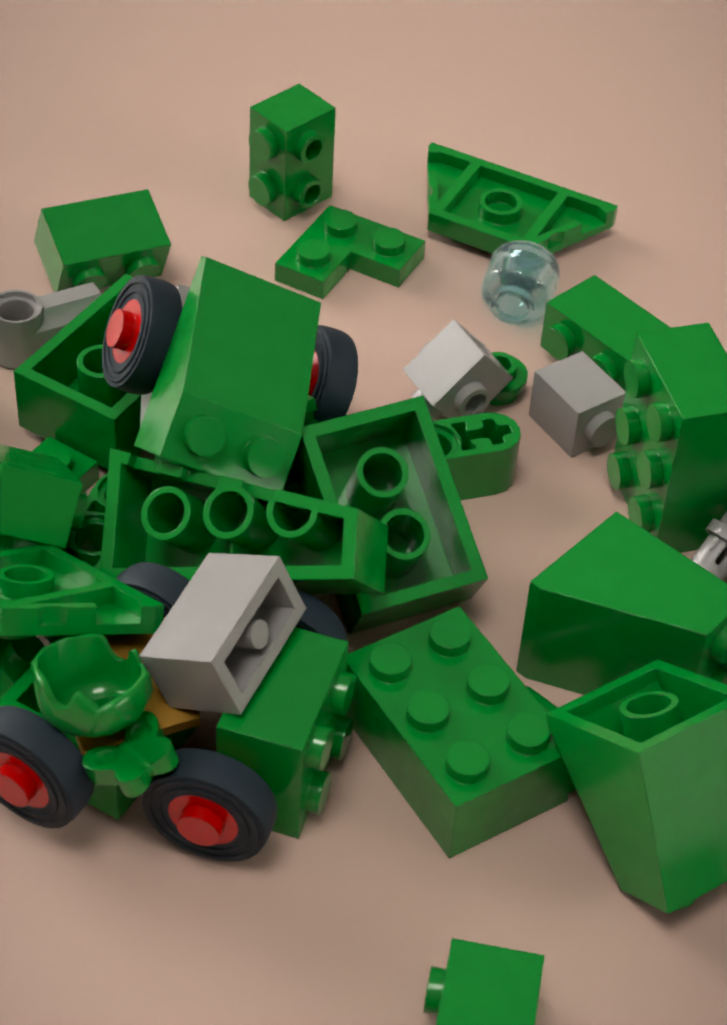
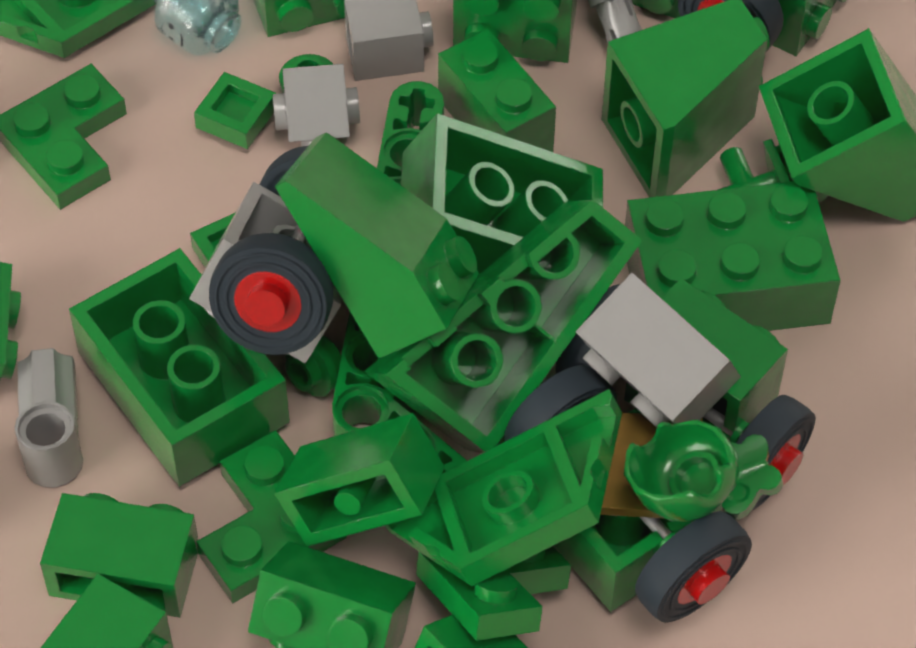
camera: 65 degrees left, 10 degrees up
none -> green plate [194,72,276,149]
none -> green brick [438,29,556,152]

